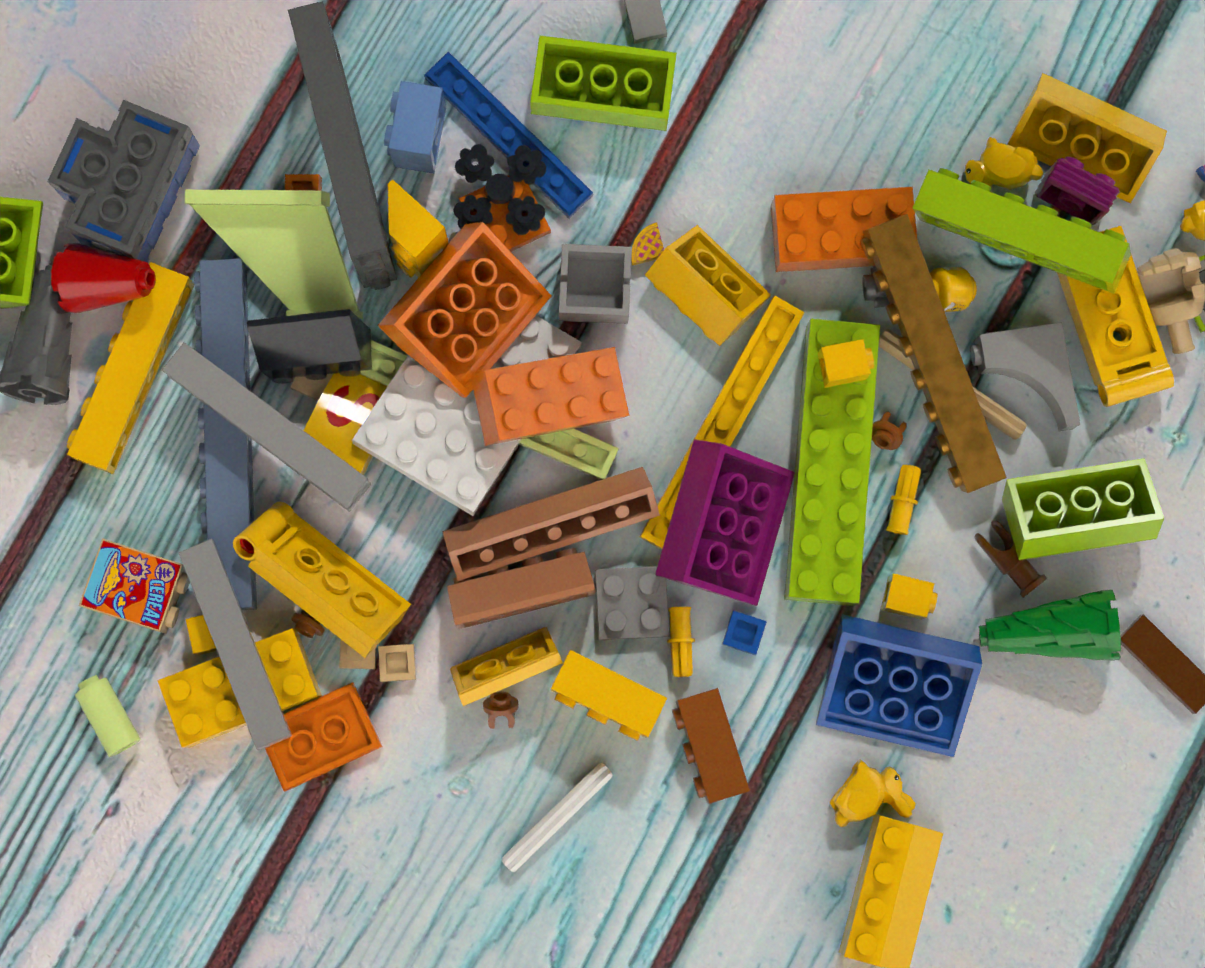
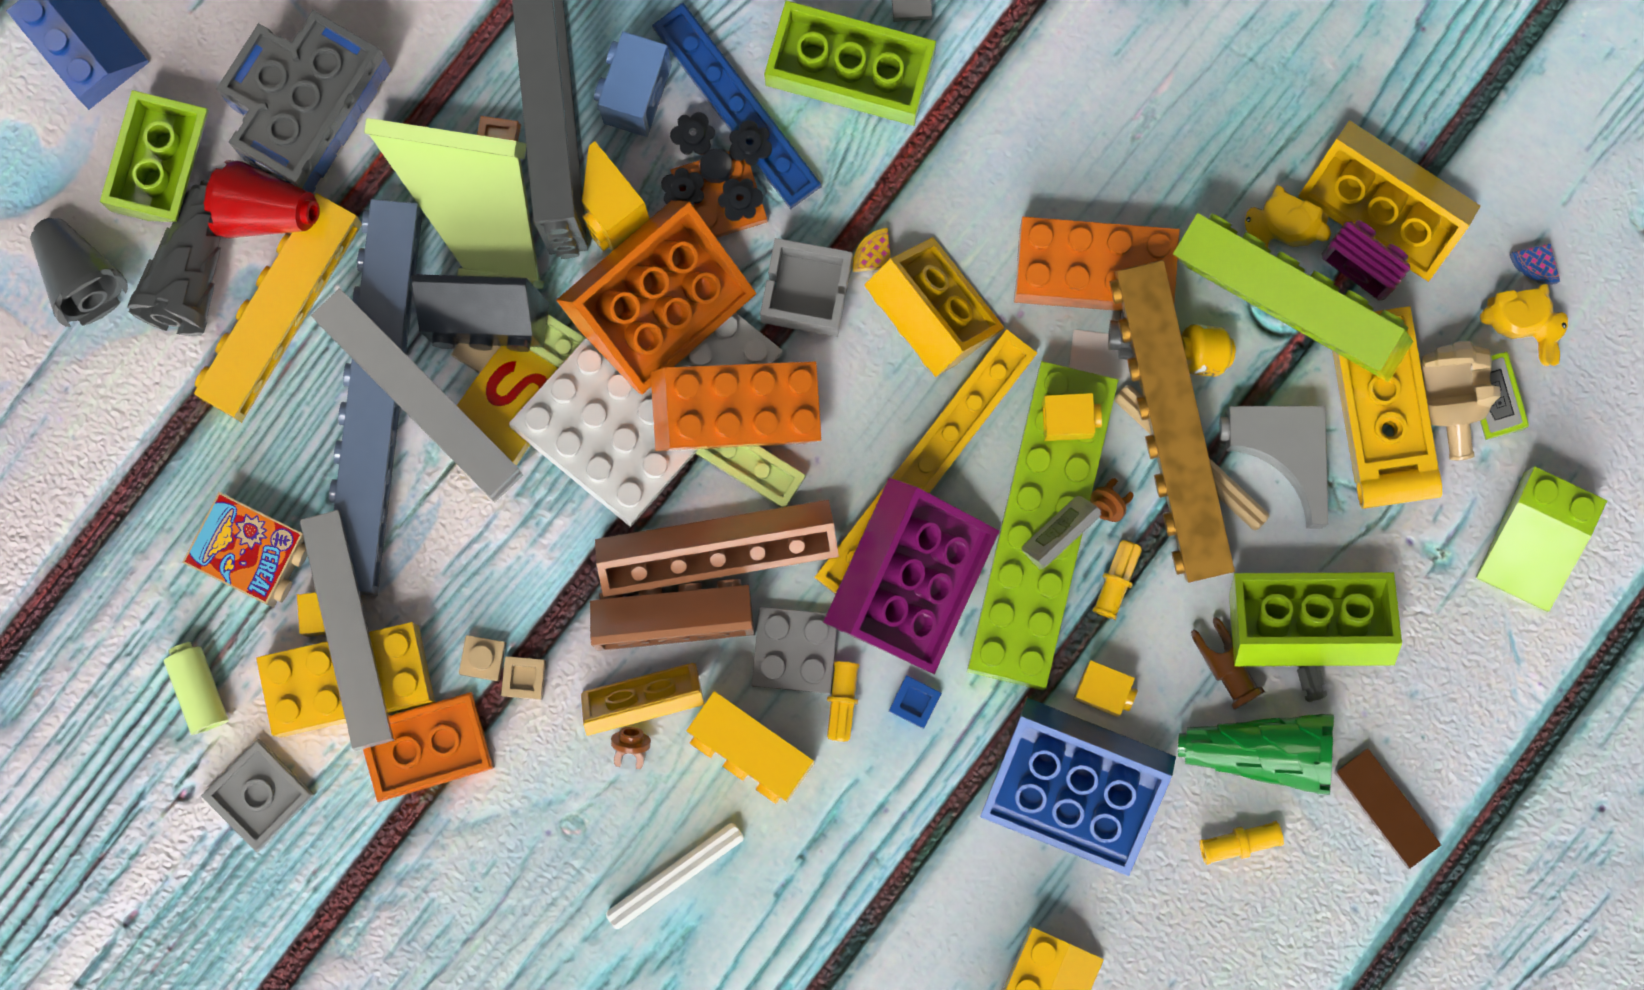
camera: 20 degrees right, 0 degrees up
yellow hinge [233,501,411,658] -> none
dark orange plate [291,609,325,638] -> none
dark orange brick [672,688,750,804] -> none
yellow animal [829,759,916,827] -> none
none -> light grey tile [201,739,315,852]
none -> slope [1022,496,1101,570]
none -> white sticker [1069,330,1139,382]
none -> yellow pin [1199,820,1284,865]
none -> dark grey piece [1297,666,1327,702]

